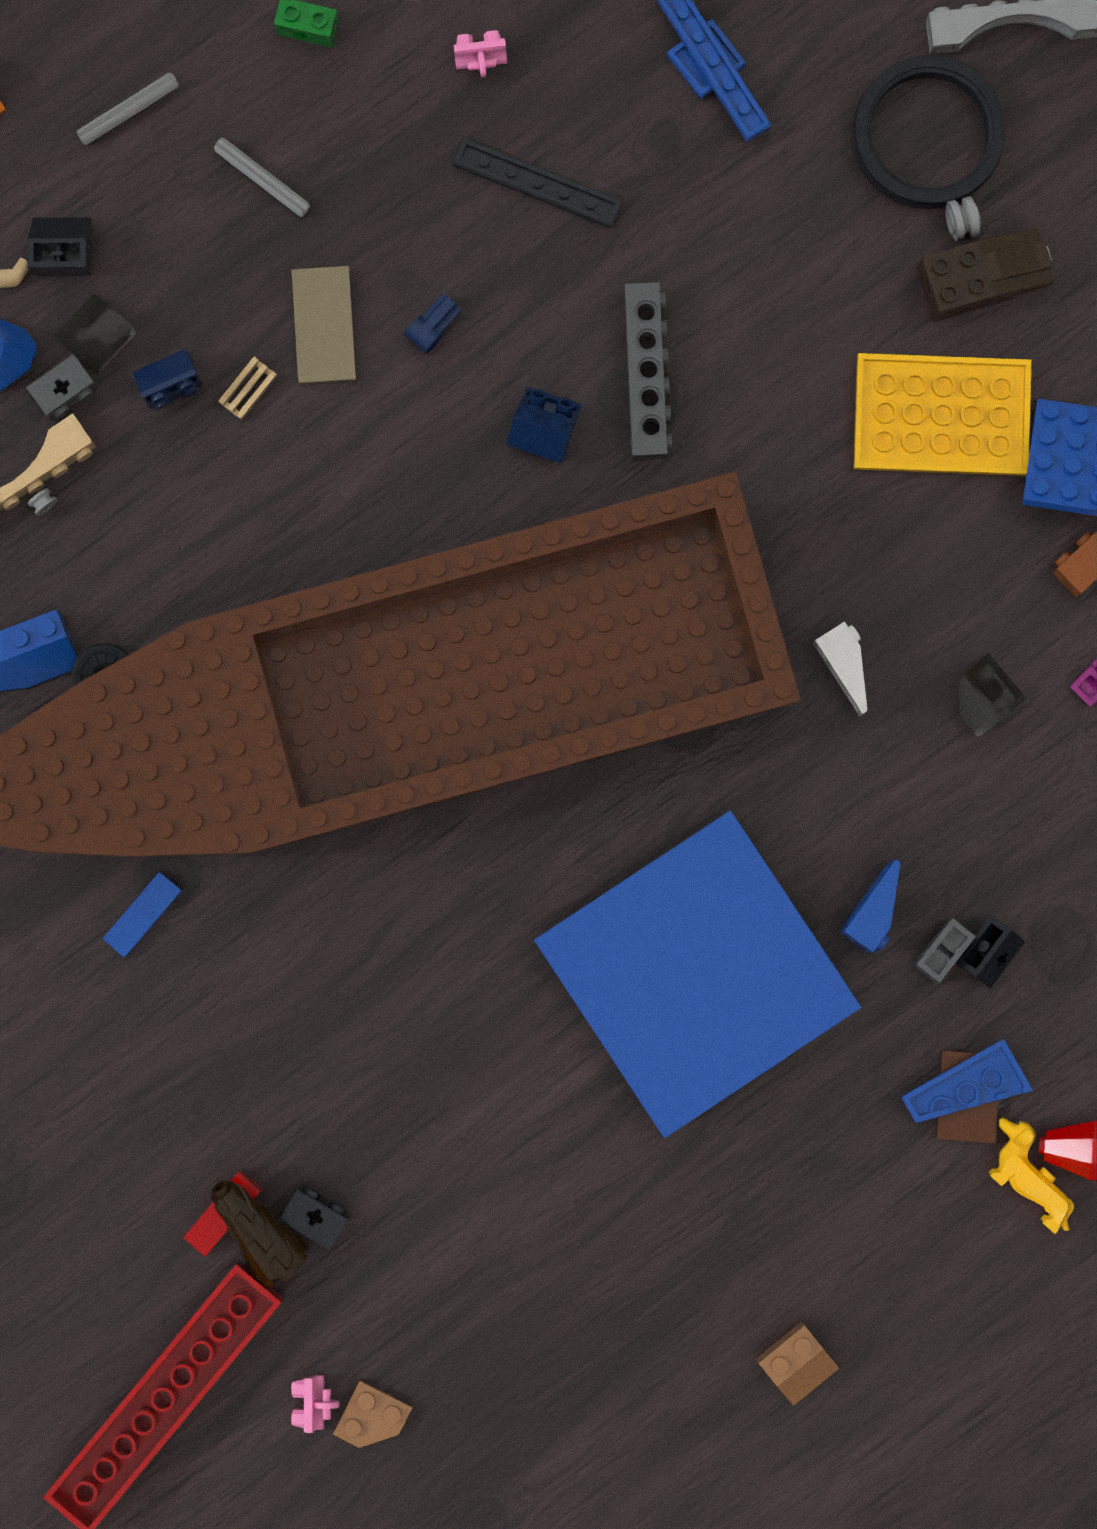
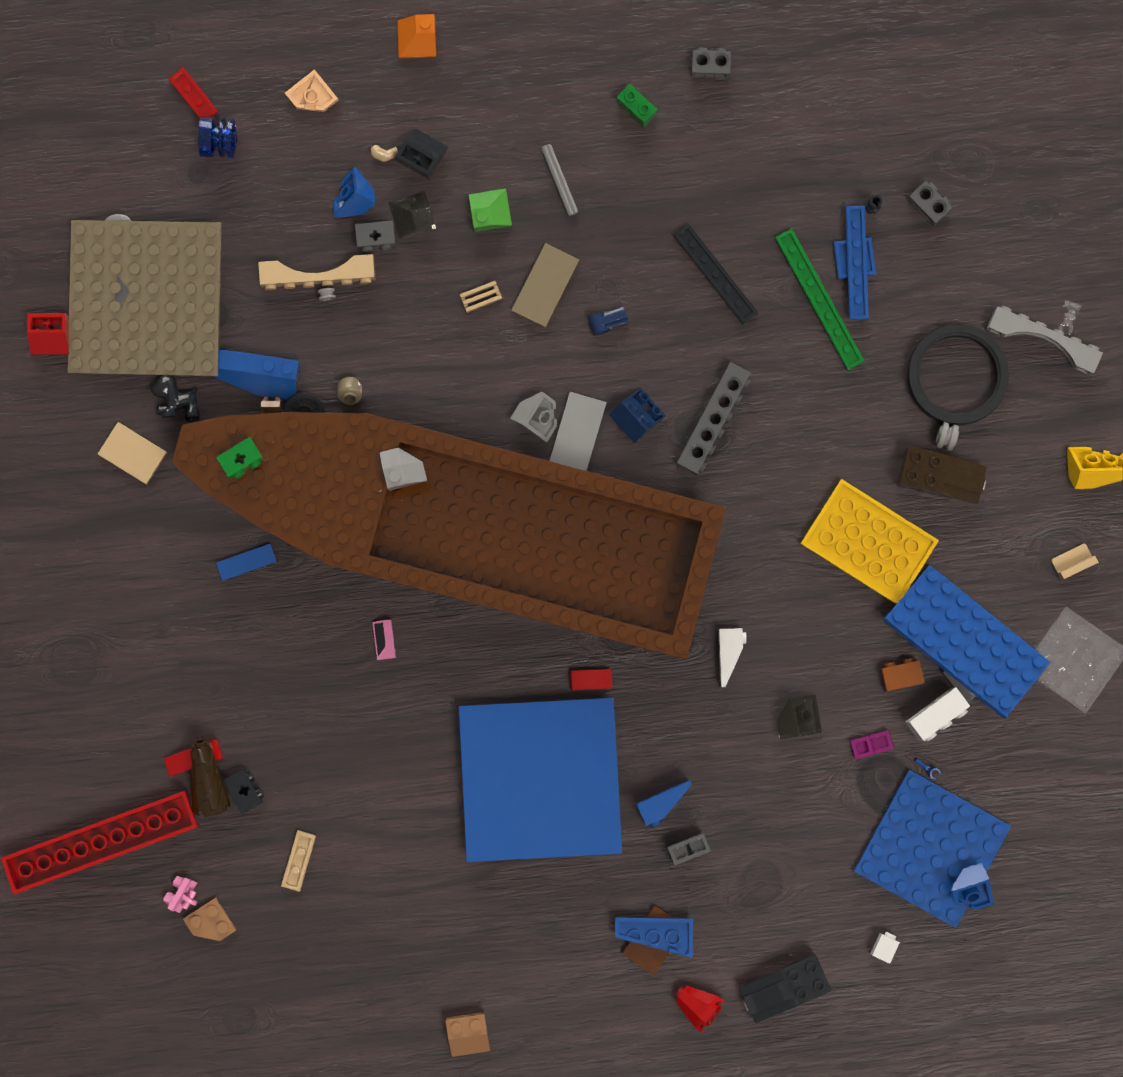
camera: 30 degrees right, 0 degrees up
light grey axle [77,72,179,145] -> none
dark blue slope [133,349,203,410] -> none
bright pink hips [453,30,507,77] -> none
black brick [956,915,1025,989] -> none
yellow animal [989,1117,1074,1234] -> none
none -> green brick [216,437,264,480]
none -> medium nougat tile [261,397,282,414]
none -> tan tile [281,830,317,892]
none -> dark tan head [337,377,362,405]
none -> bright pink slope [372,619,396,660]
none -> light grey slope [380,448,427,491]
none -> bright green slope [469,189,512,232]
none -> light grey slope [510,392,557,442]
none -> light grey tile [550,392,607,471]
none -> red slope [570,669,612,690]
none -> green tile [775,228,865,371]

